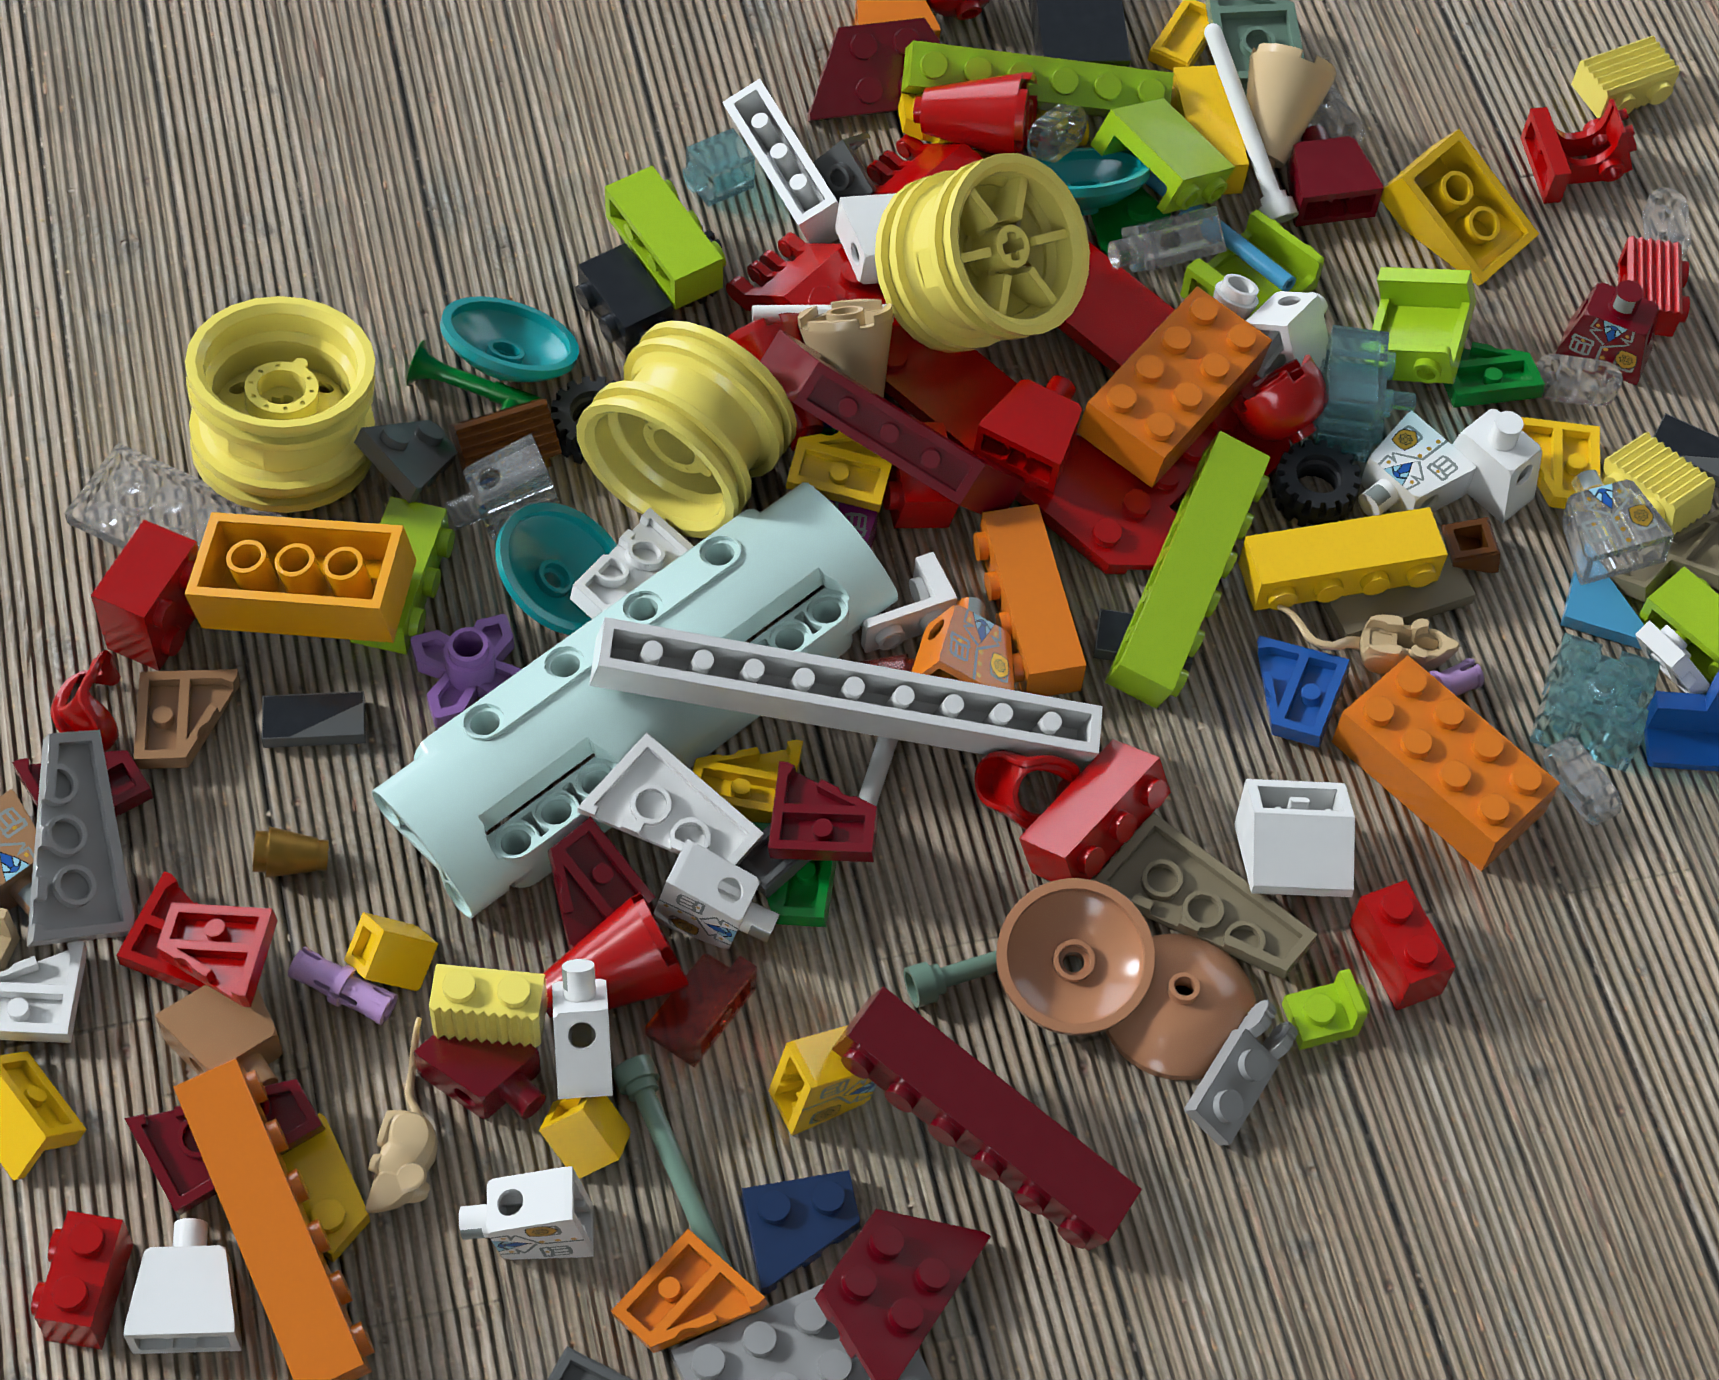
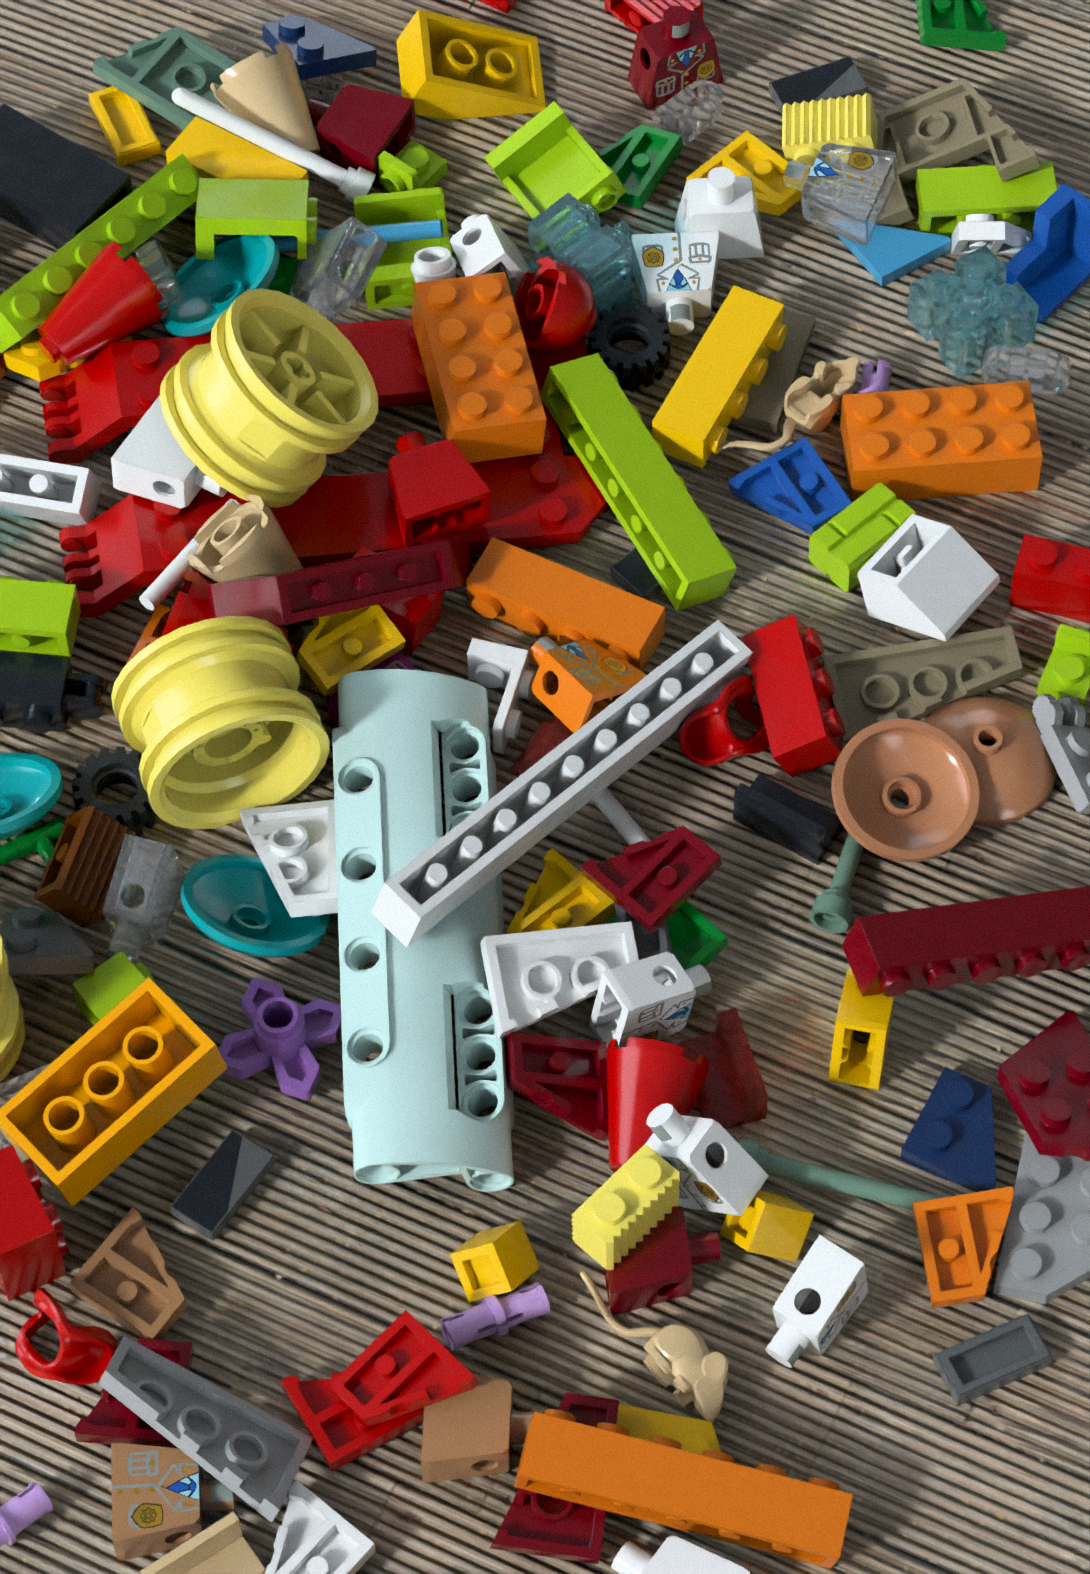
camera: 45 degrees left, 0 degrees up
pearl gold cone [252,826,329,878] -> none
dark grey bracket [813,132,876,203] -> none
reddish brown slope [1441,517,1500,573] -> none
none -> dark blue wing [262,16,377,80]
none -> lime bracket [377,139,448,193]
none -> black panel [733,774,843,865]
none -> lime brick [808,482,917,592]

